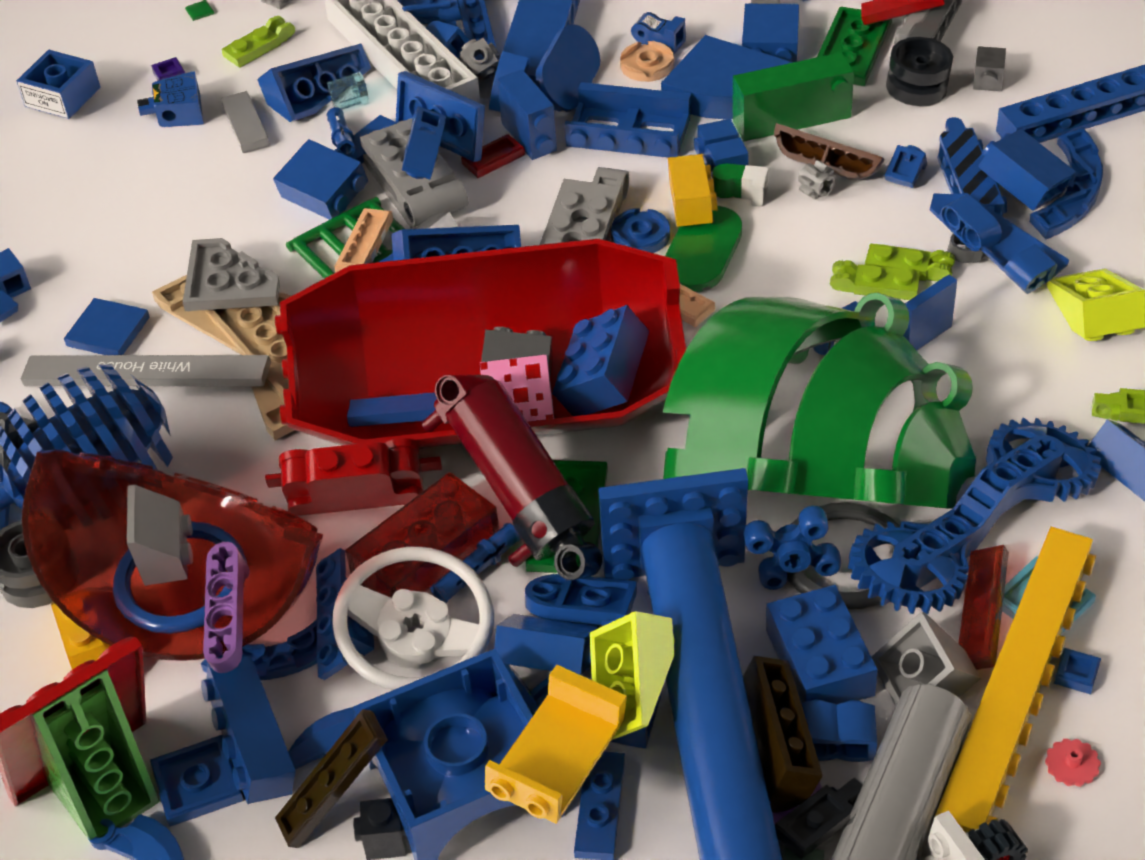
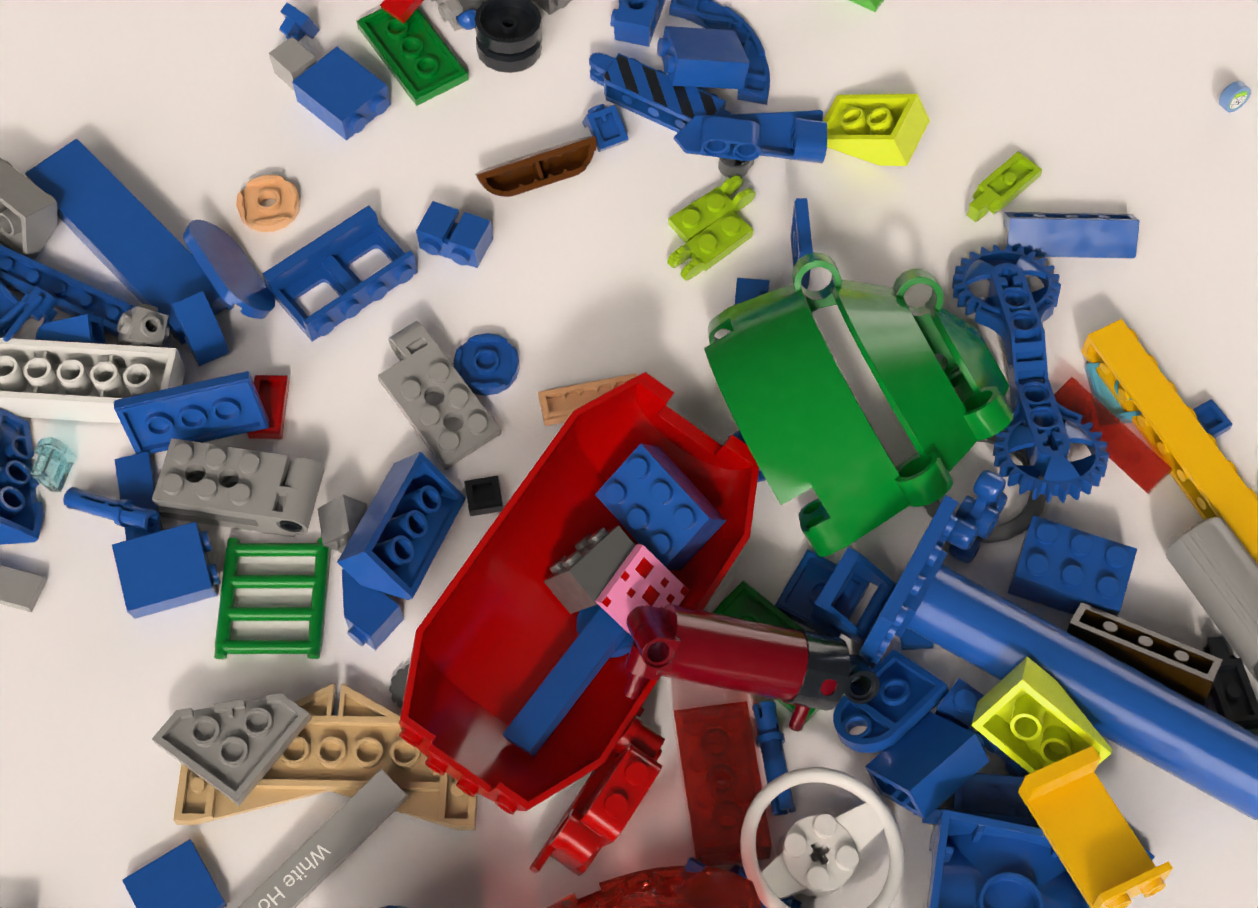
camera: 55 degrees left, 15 degrees up
light nougat plate [334,208,393,272] -> none
blue slope [401,106,446,180] -> none
blue brick [497,69,557,160] -> none
blue leg [631,12,686,54] -> none
blue brick [661,35,793,119] -> none
green tile [665,205,742,292] -> none
yellow brick [667,154,718,227] -> none
leg [712,163,769,207] -> none
green brick [733,52,854,142] -> none
light grey gear [798,160,835,200] -> none
blue brick [801,699,878,762] -> none
light grey slope [871,611,981,706] -> none

